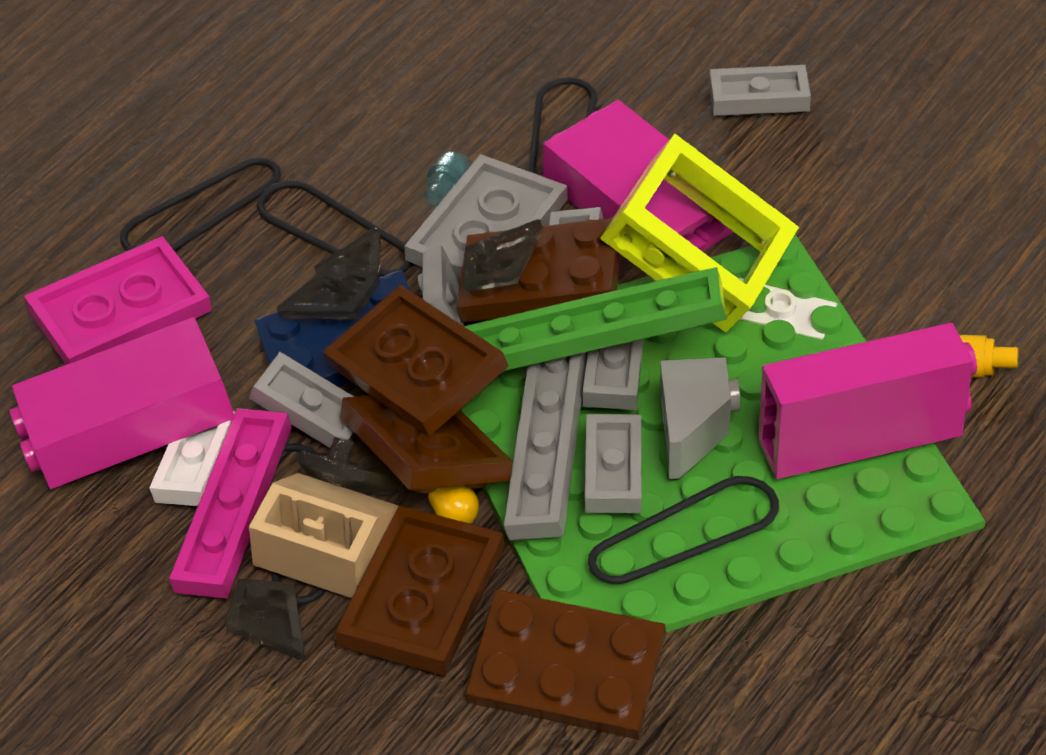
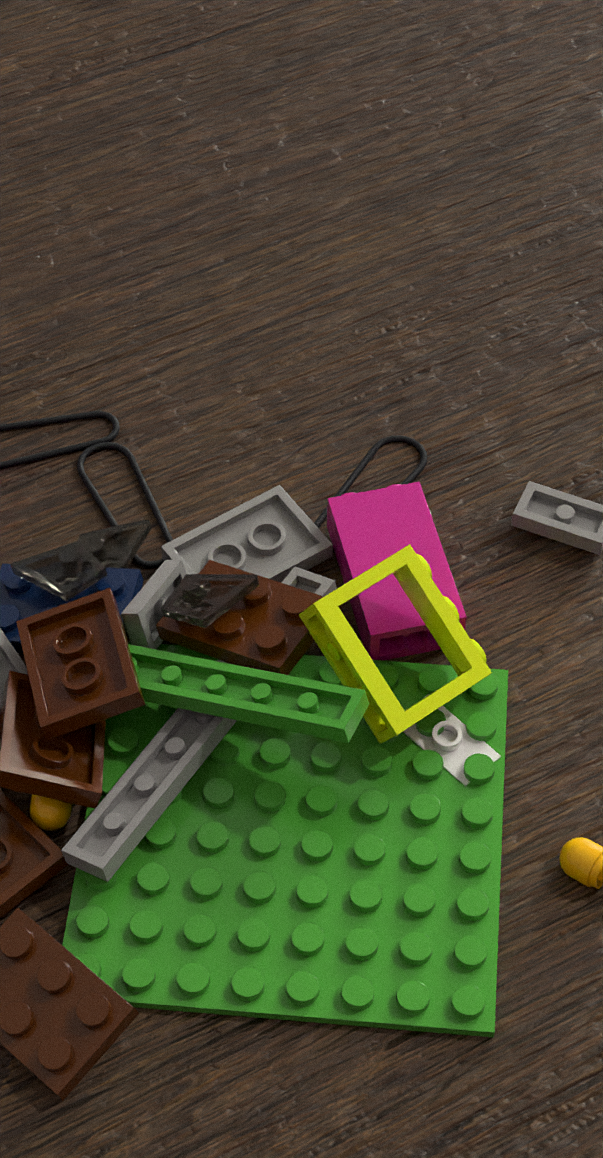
camera: 25 degrees right, 5 degrees up
clear light blue cylinder [425,150,472,206] -> none
light grey plate [582,339,645,410] -> none
light grey plate [585,414,641,513] -> none
black piece [588,476,779,585] -> none
light grey slope [660,357,740,479] -> none
dark pink brick [758,322,977,479] -> none

